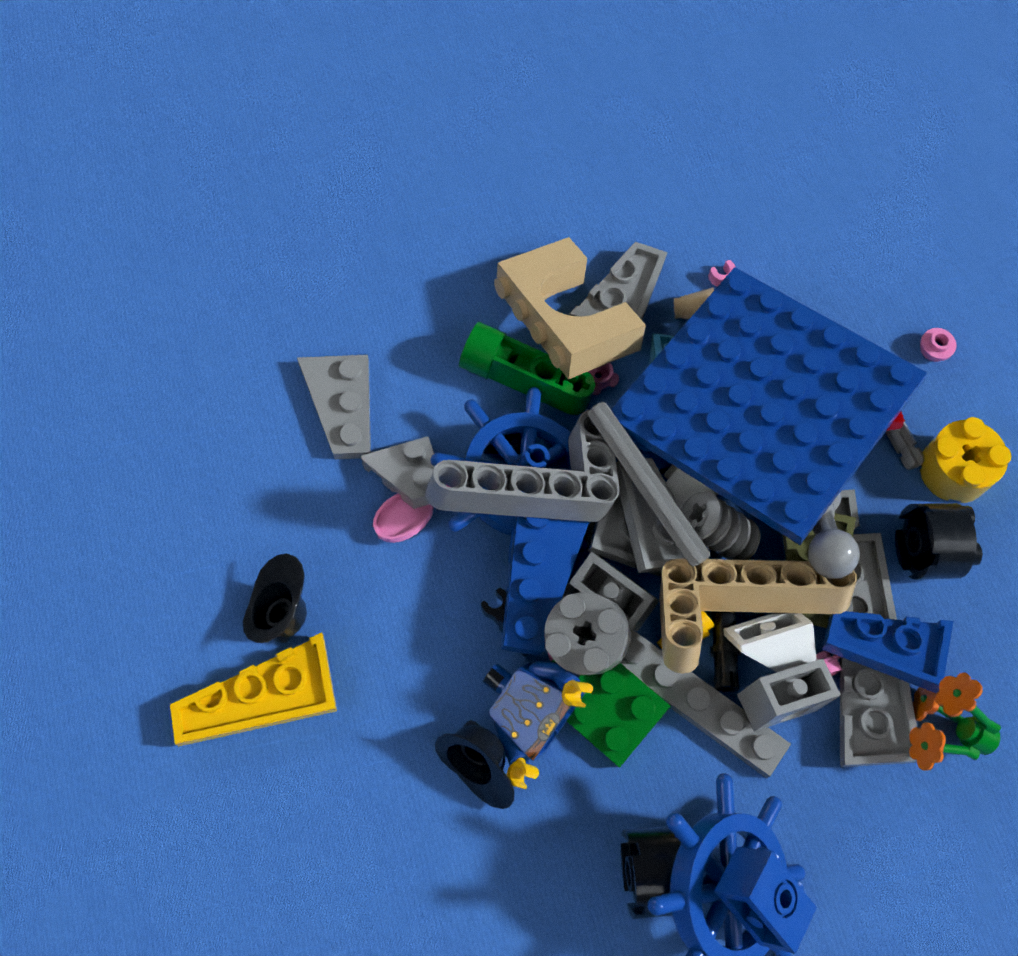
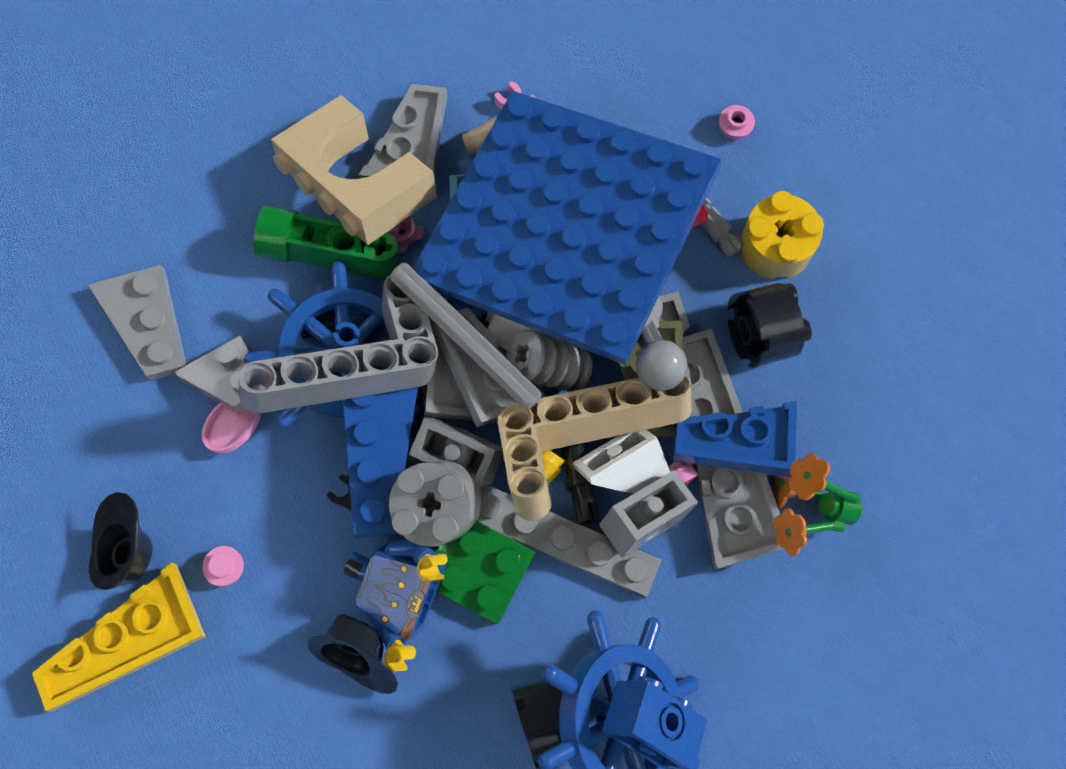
camera: 10 degrees left, 5 degrees up
none -> bright pink plate [202,546,244,587]

